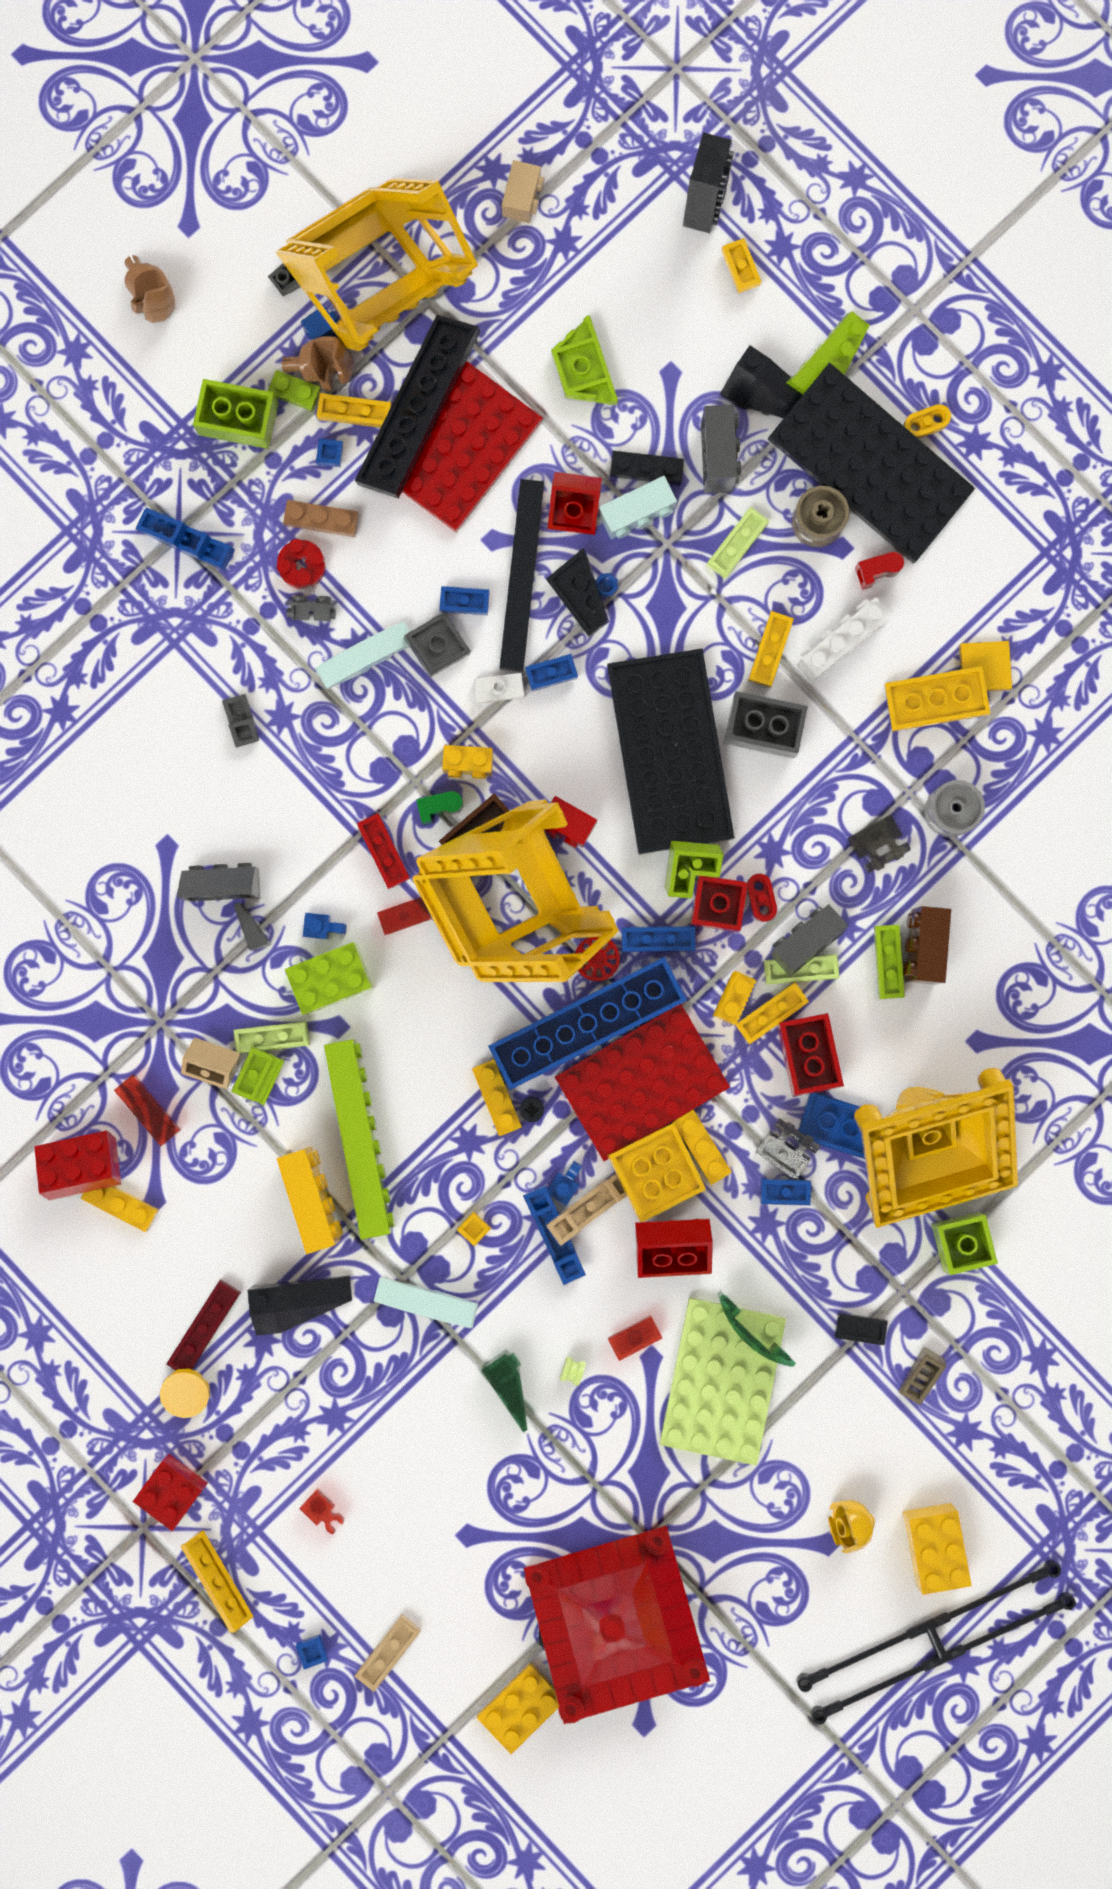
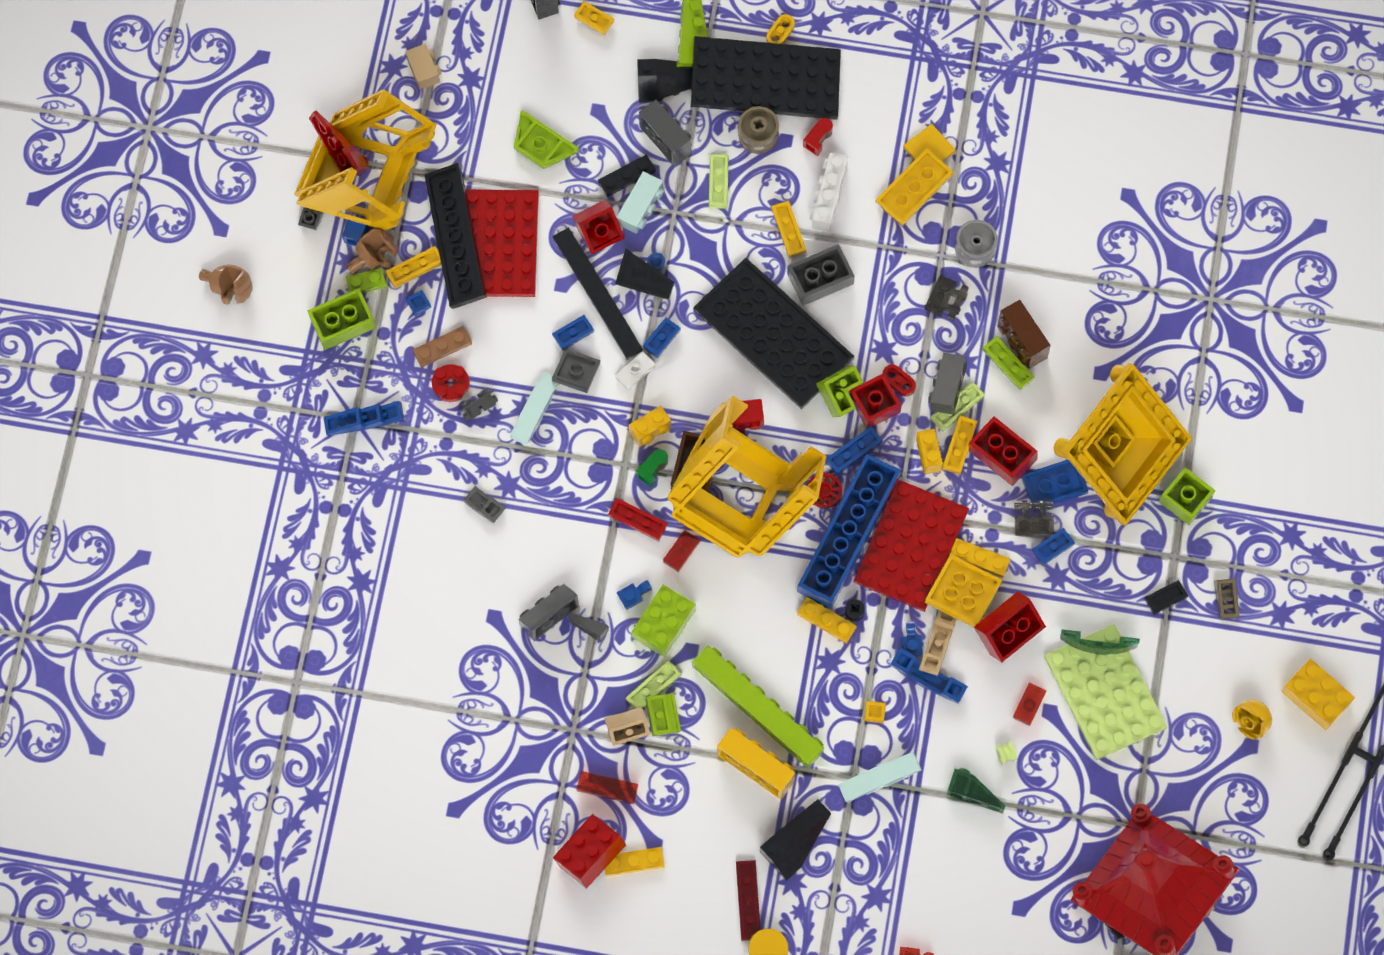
camera: 35 degrees left, 15 degrees down
none -> red wedge [309,110,369,177]

